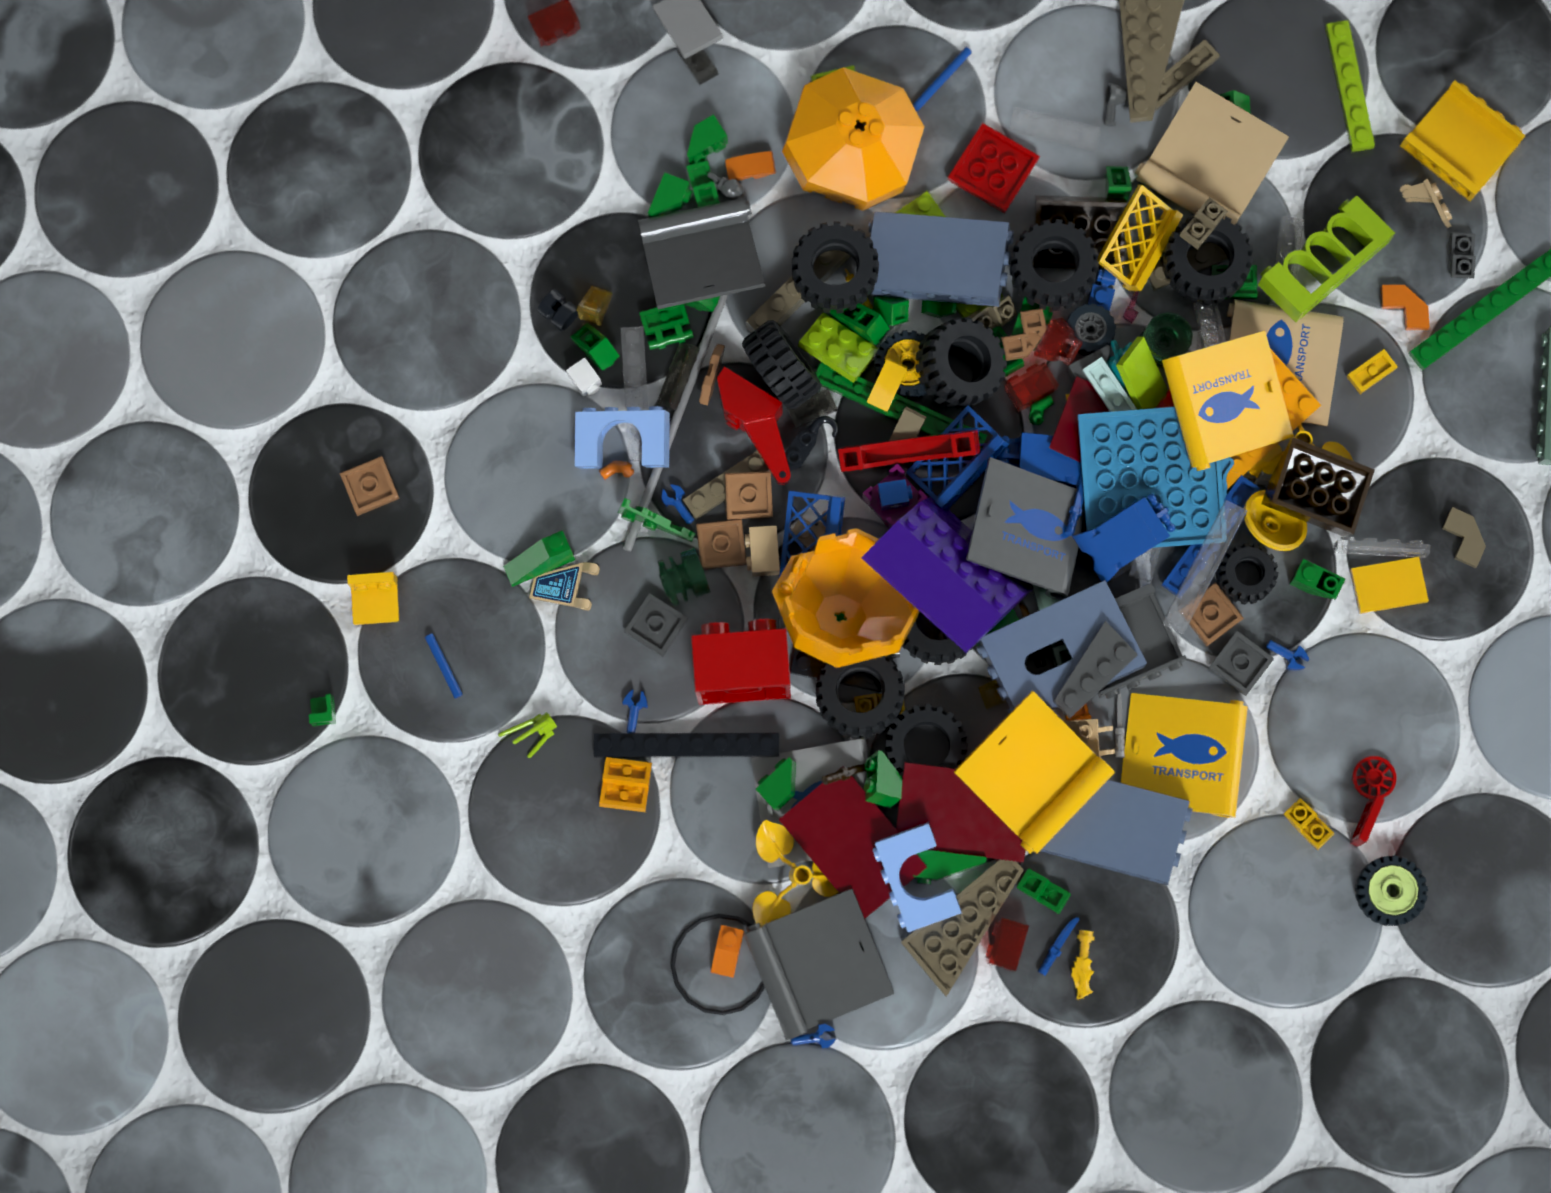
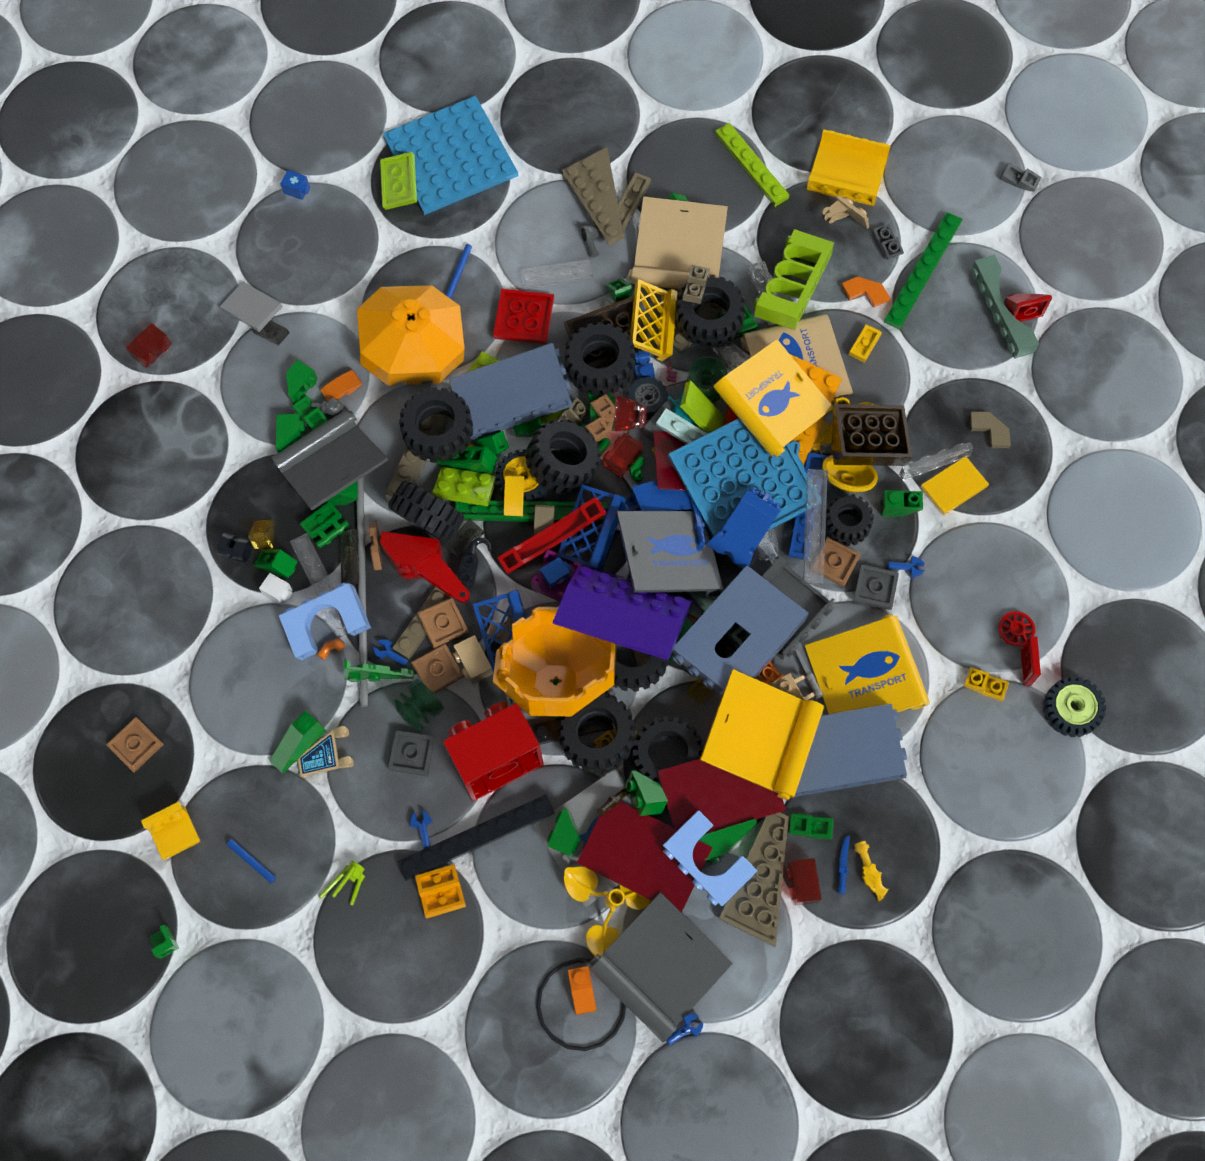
camera: 25 degrees left, 10 degrees down
dark grey wing [1053,621,1138,719] -> none

